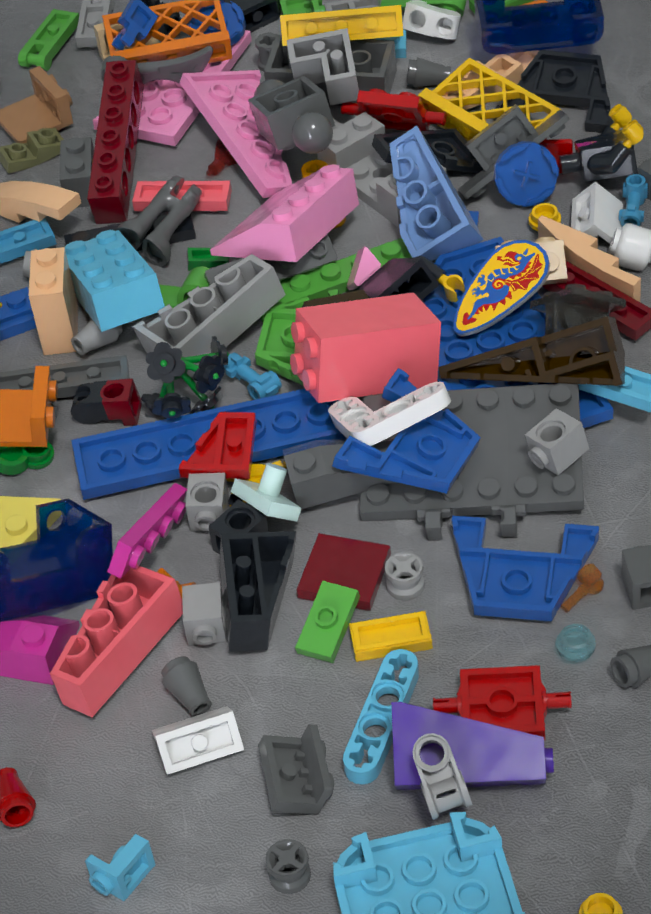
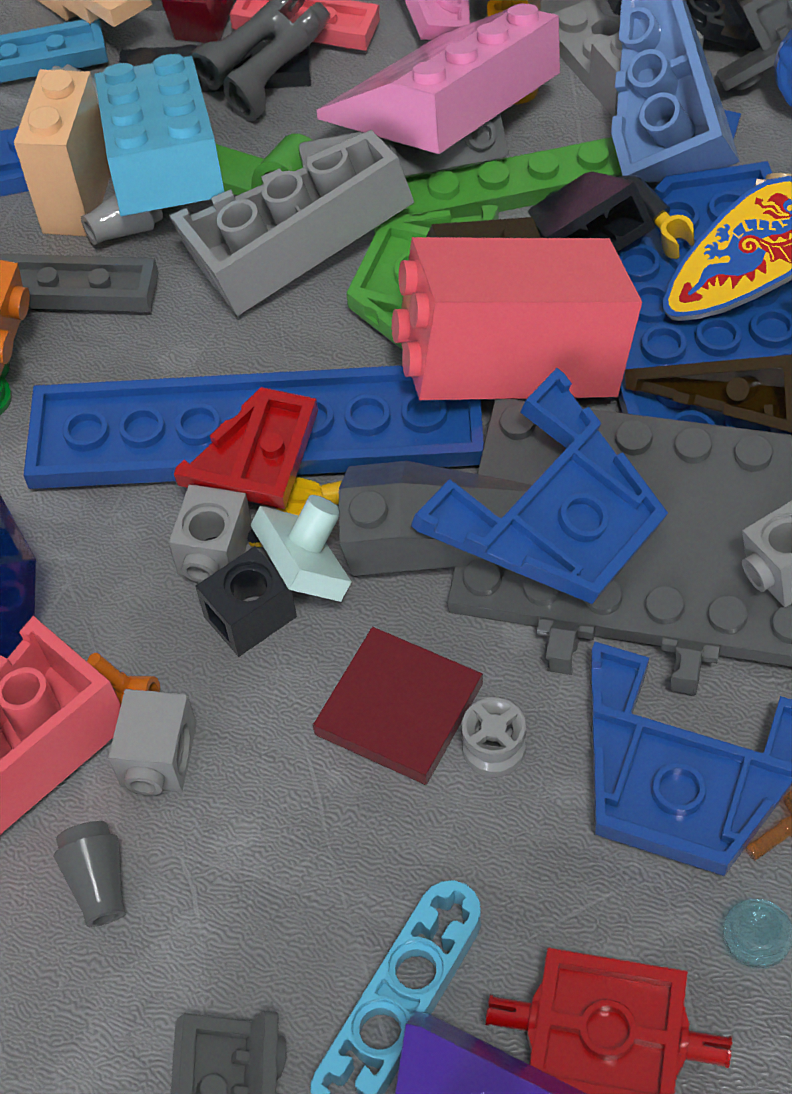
camera: 10 degrees right, 10 degrees up
leg [71,378,142,426] -> none
dark pink plate [107,483,187,579] -> none
black plant [141,336,229,419] -> none
white panel [152,706,244,775] -> none
green piece [187,248,229,271] -> none
black wedge [219,531,297,652] -> none
dark azure bar [224,353,282,400] -> none
bright green plate [295,581,360,663] -> none
white beam [328,382,451,446] -> none
bright pink slope [346,246,382,291] -> none
yellow tile [349,611,433,662] -> none

